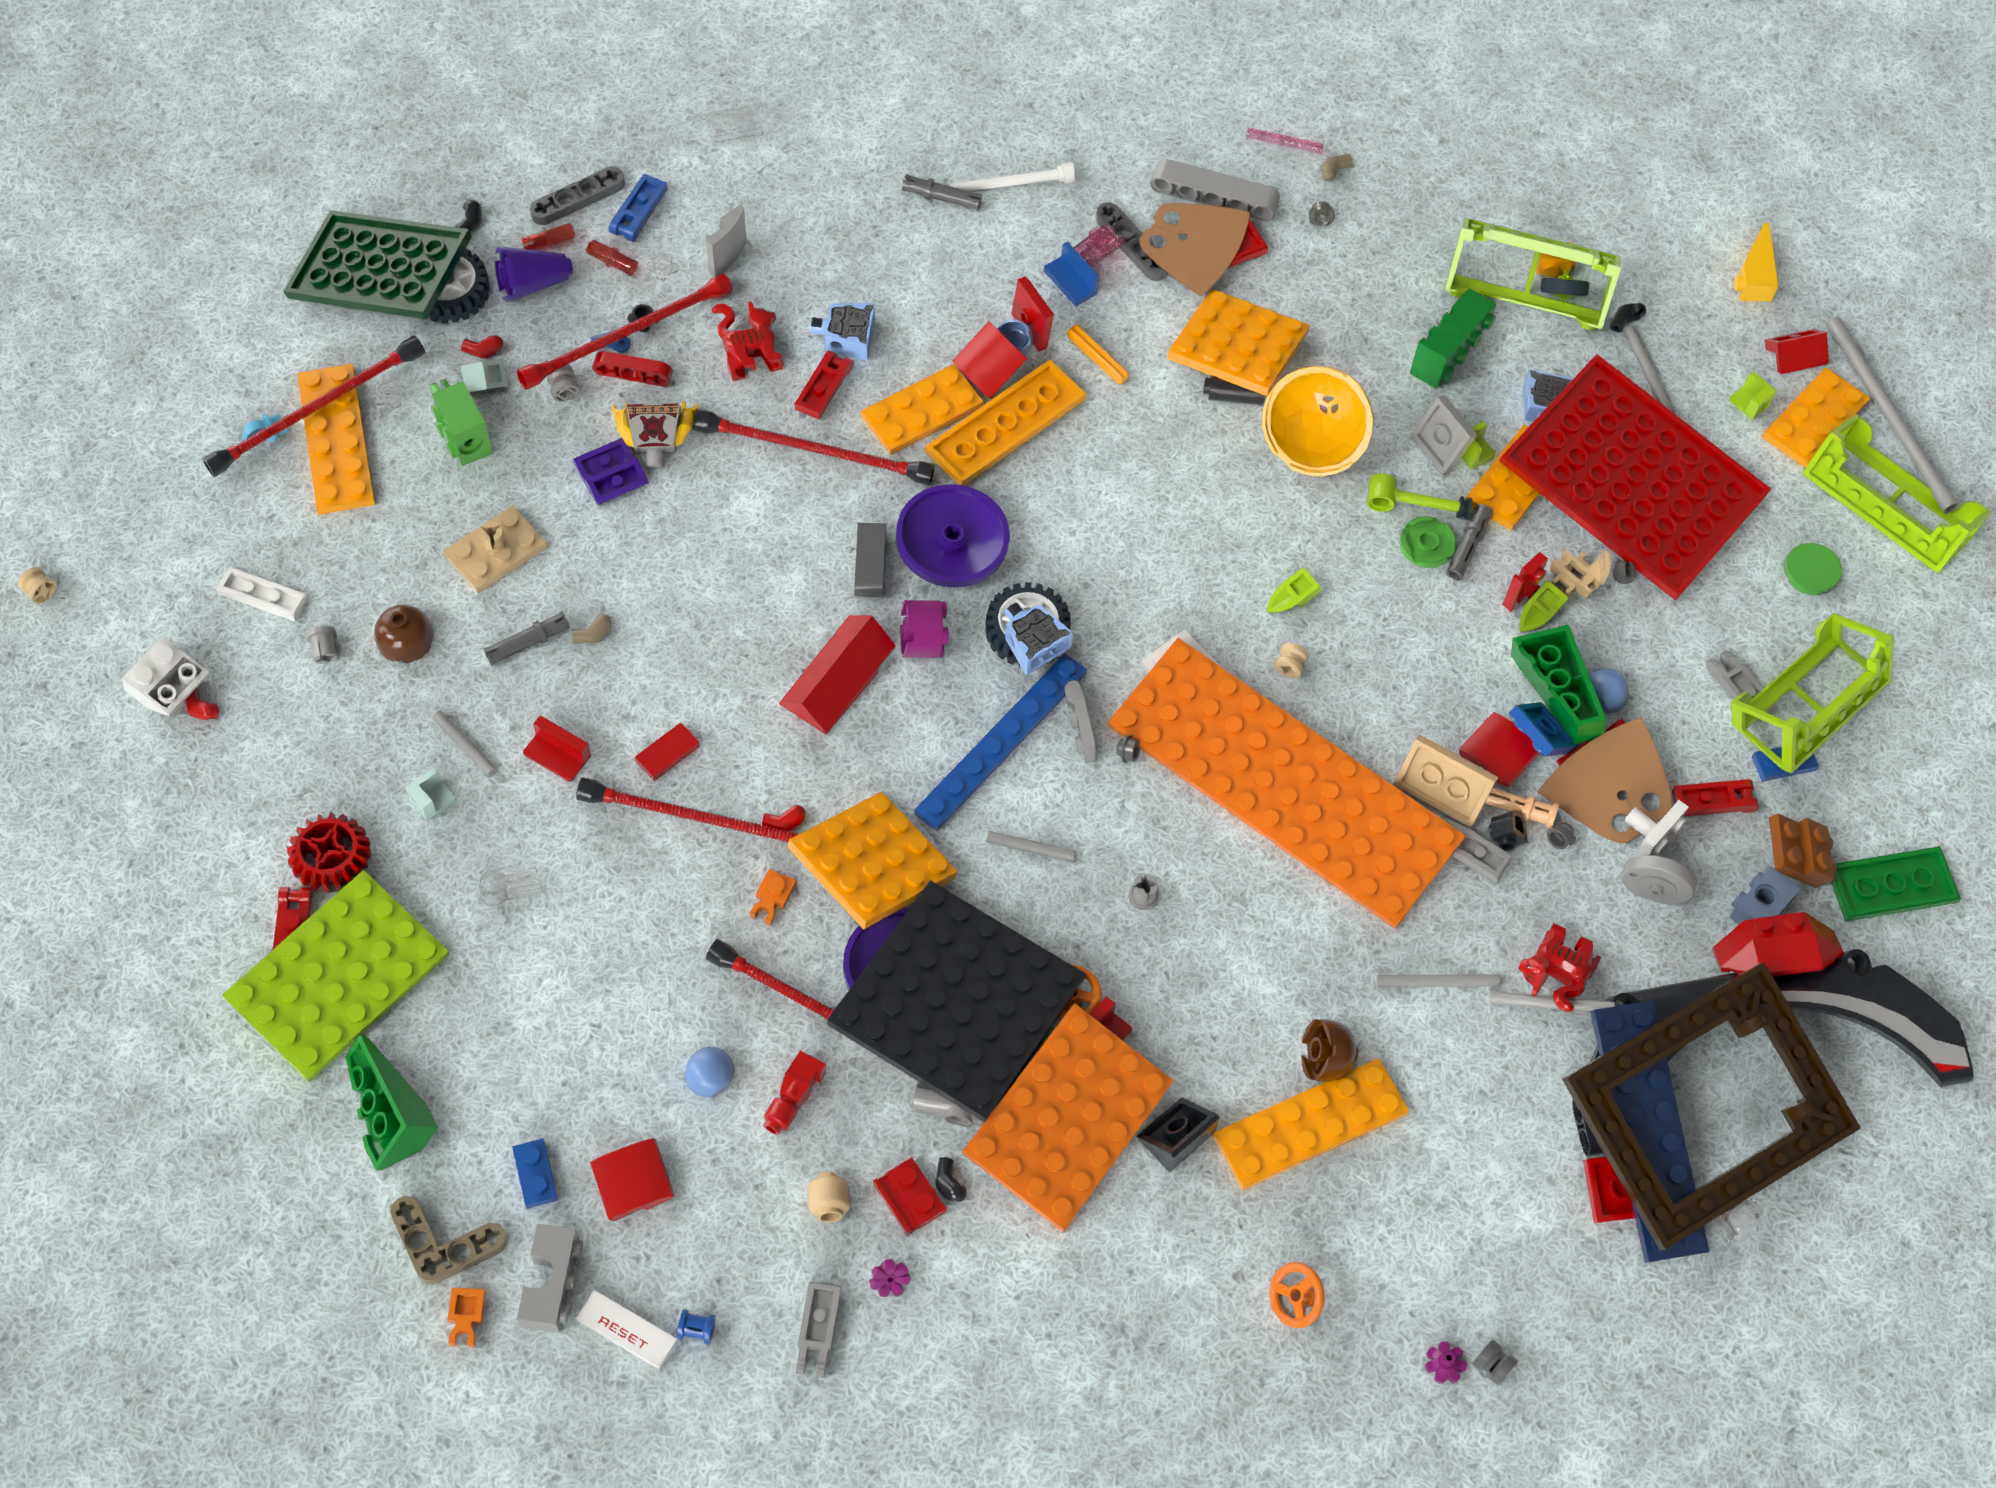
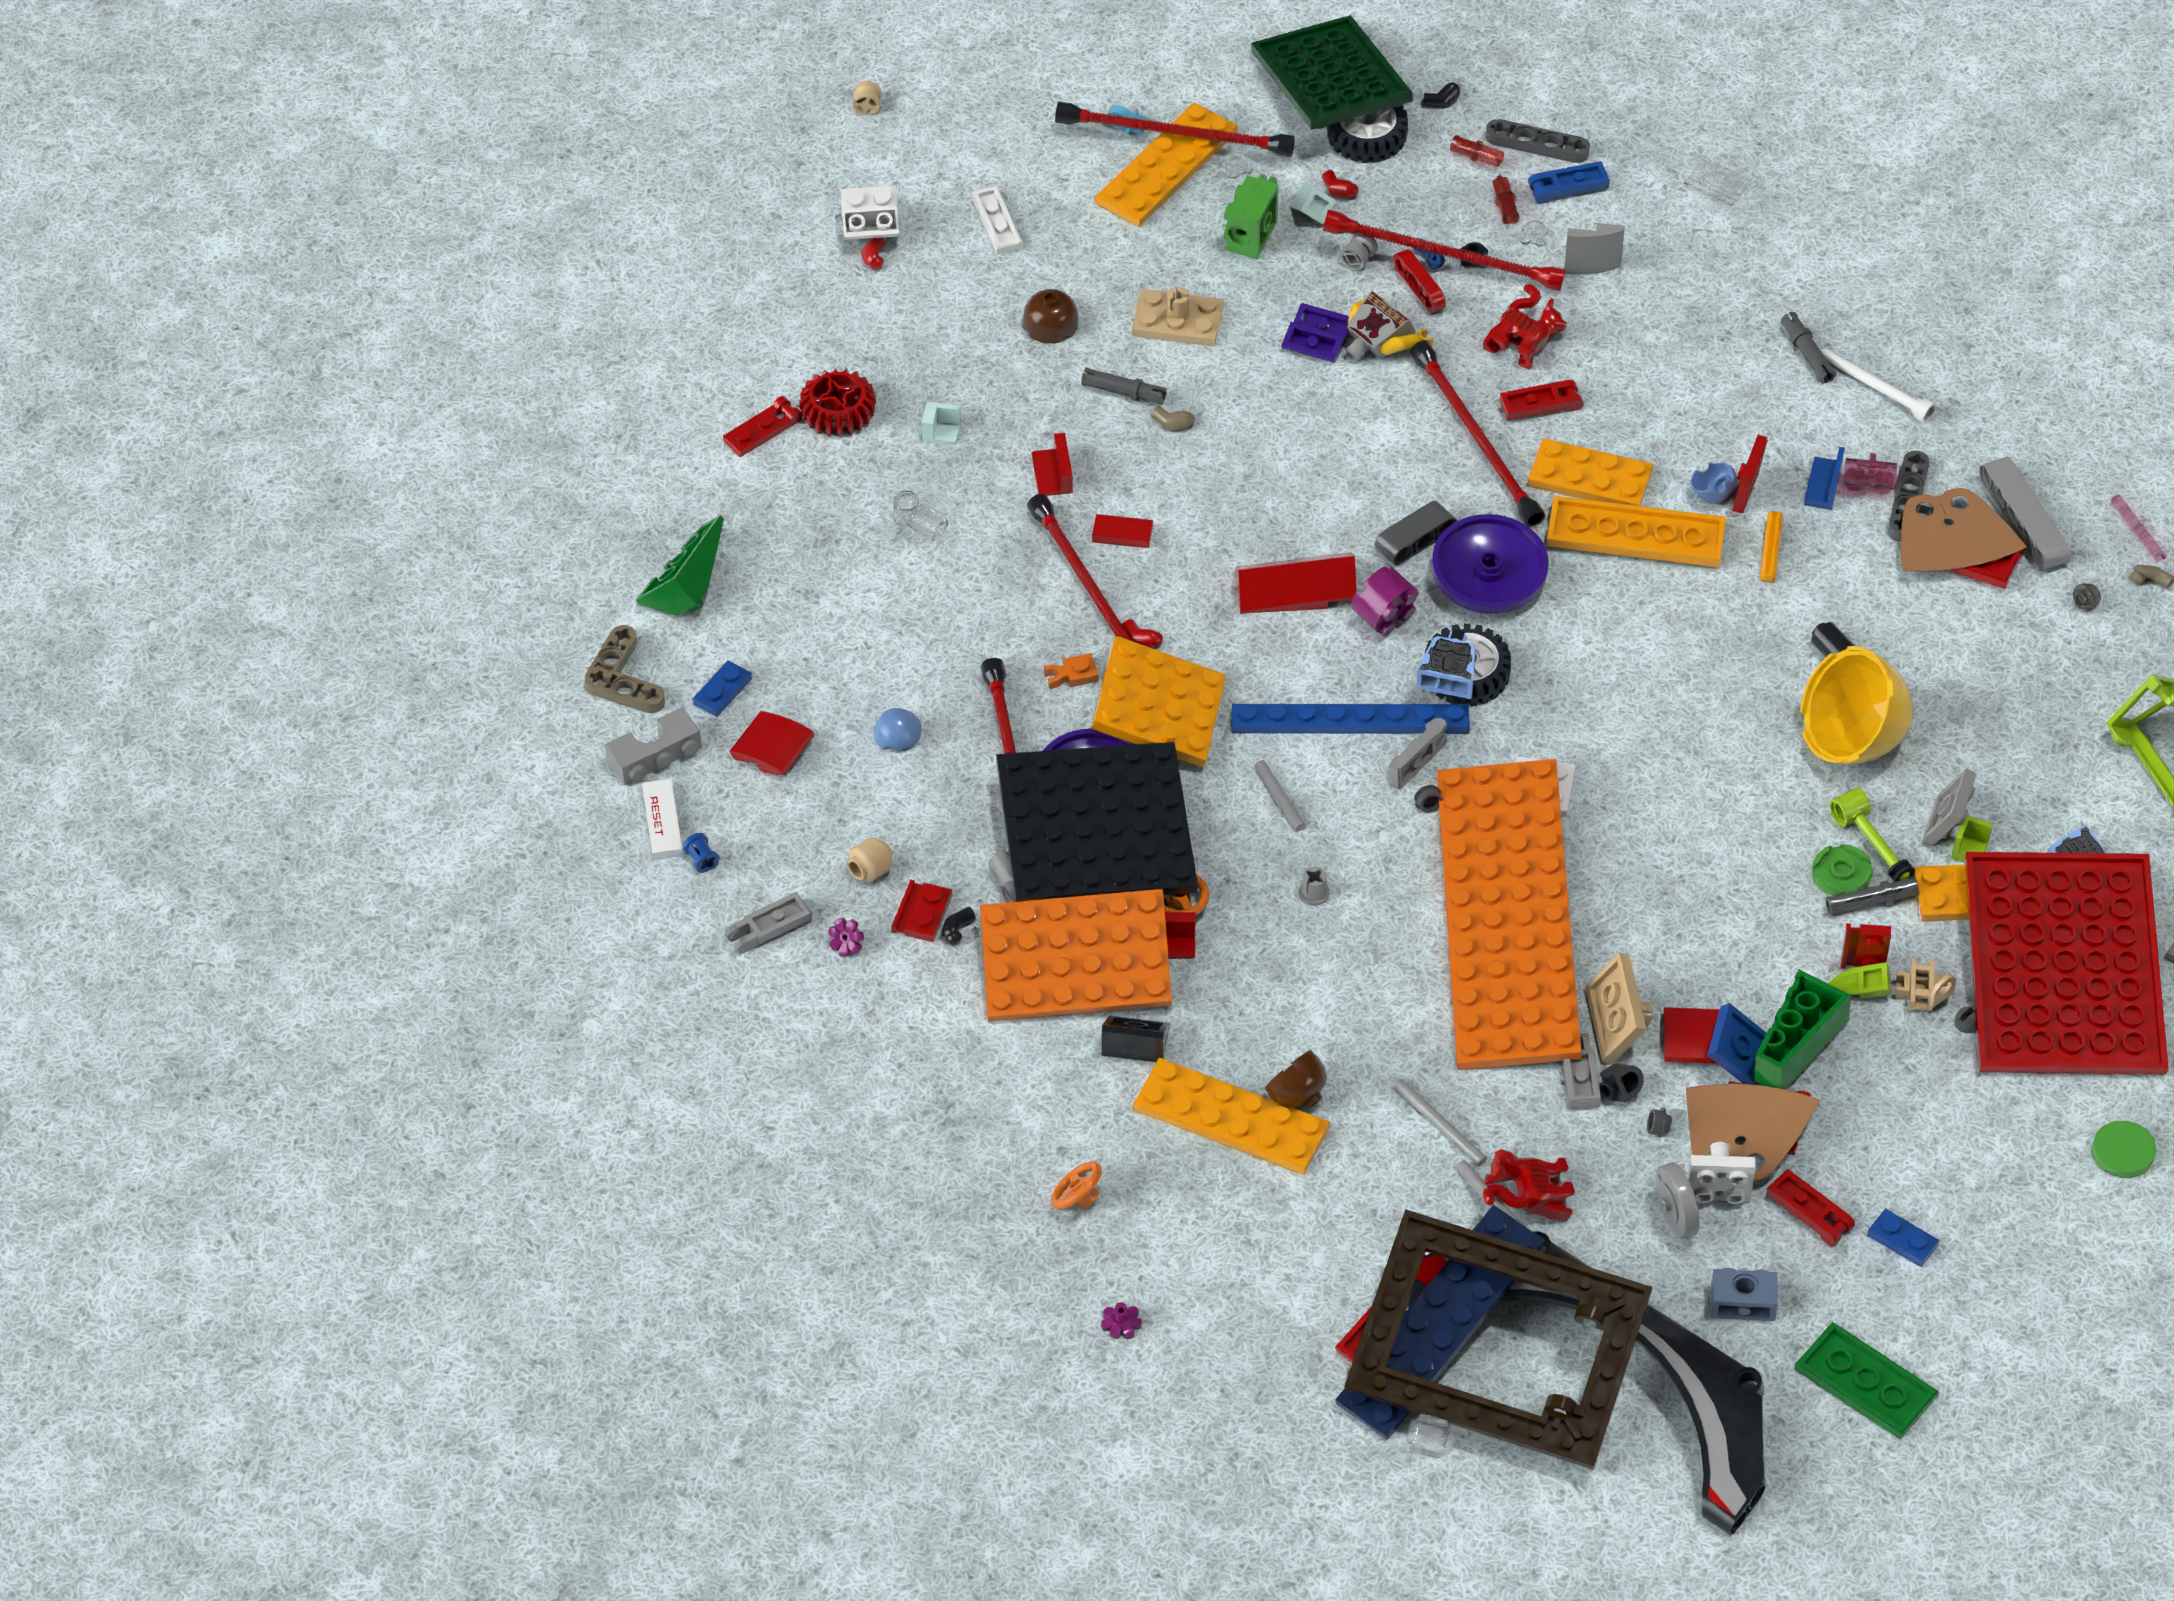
camera: 55 degrees right, 10 degrees down
lime plate [222,870,450,1082] -> none
light grey bush [306,626,338,664] -> none
light grey bar [432,711,497,777] -> none
orange plate [447,1288,486,1348] -> none
dark purple cone [495,246,573,302] -> none
red piece [763,1050,826,1135] -> none
torso [811,303,875,361] -> none
slope [952,321,1028,399] -> none
light orange plate [1167,289,1310,396] -> none
lime plate [1266,567,1323,613] -> none
tan wheel [1274,643,1309,678] -> none
green wedge [1409,288,1497,389] -> none
dark grey wheel [1472,1339,1518,1386] -> none
light nougat pin [1485,788,1559,829] -> none
medium blue hair [1589,669,1628,713] -> none
light grey hinge [1706,650,1779,725] -> none
red wedge [1713,912,1843,977] -> none
lime windscreen [1730,613,1894,773] -> none
dark orange plate [1769,813,1837,888] -> none

